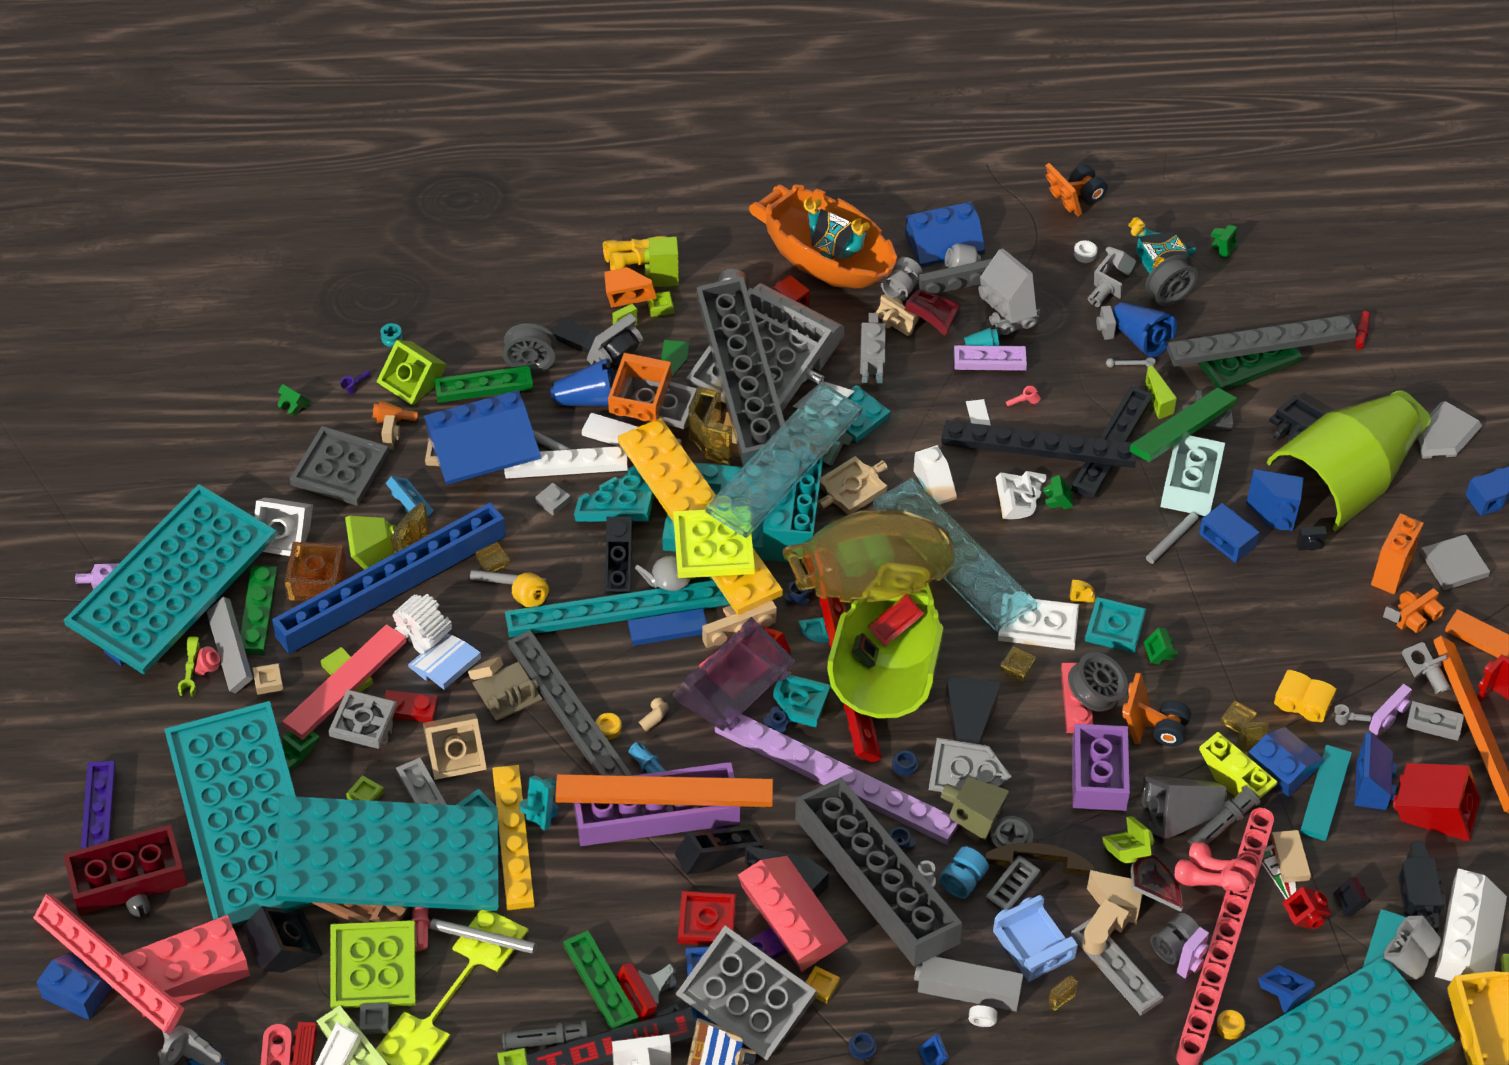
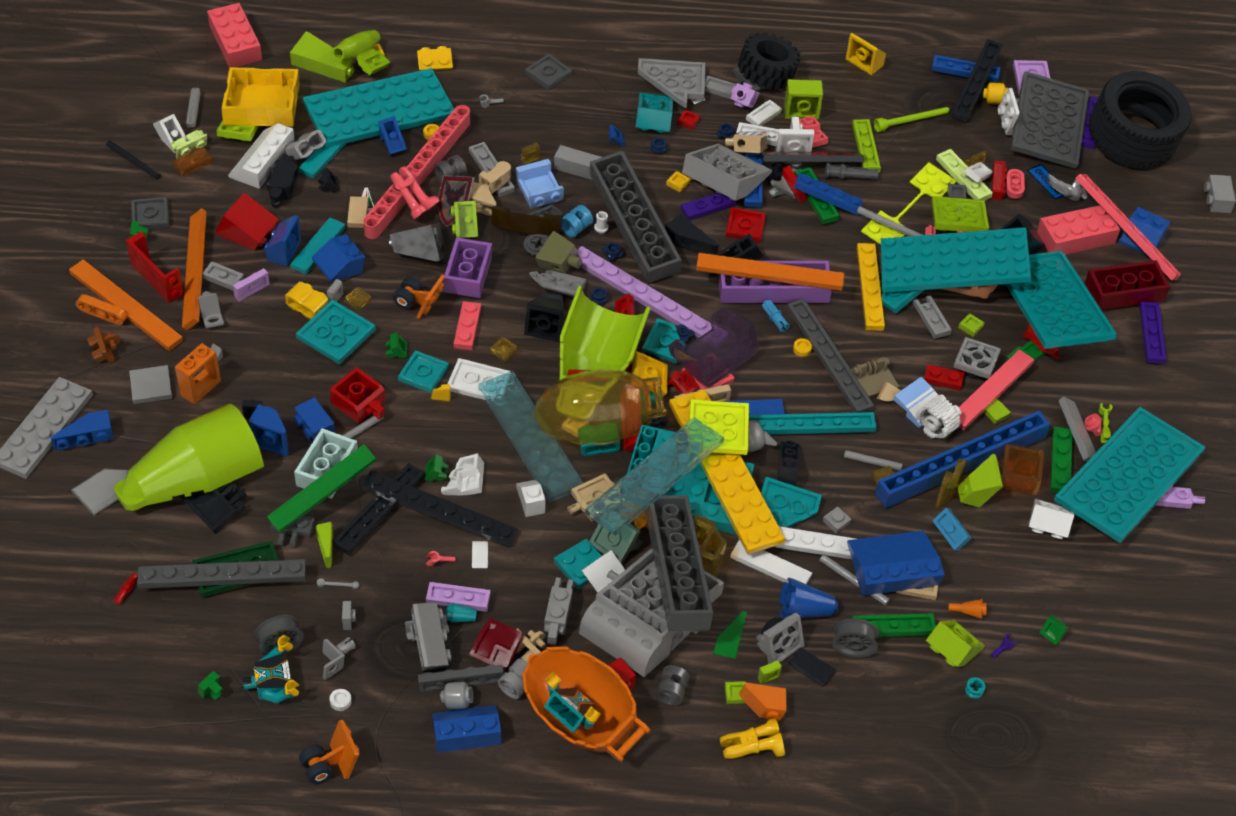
camera: 175 degrees left, 0 degrees up
tan plate [253,663,283,695] -> none
dark grey plate [290,426,389,506] -> none
tan plate [382,415,400,450] -> none
tan slope [423,713,487,780] -> none
yellow head [512,572,549,608] -> none
teal hips [519,775,558,831] -> none
orange window [608,353,672,421] -> none
light grey slope [621,376,700,429] -> none
tan arm [638,697,669,732] -> none
lime brick [644,237,679,287] -> none
coral slope [738,856,848,972] -> none
black tile [851,633,879,669] -> none
white tile [969,1006,998,1027] -> none
dark grey wheel [1068,652,1128,712] -> none
light grey slope [1106,247,1136,276] -> none
blue cone [1112,302,1177,358] -> none
lavender plate [1177,927,1209,979] -> none
dark grey pin [1187,785,1261,846] -> none
neon yellow slope [1200,732,1277,799] -> none
clear yellow slope [1238,721,1268,754] -> none
red brick [1282,887,1332,929] -> none
light grey hand [1335,704,1371,725] -> none
orange hips [1396,588,1445,633] -> none
none -> teal plate [296,299,376,365]
none -> light grey tile [327,279,343,302]
none -> red hinge [329,367,385,424]
none -> yellow tile [632,351,668,397]
none -> blue plate [794,173,863,216]

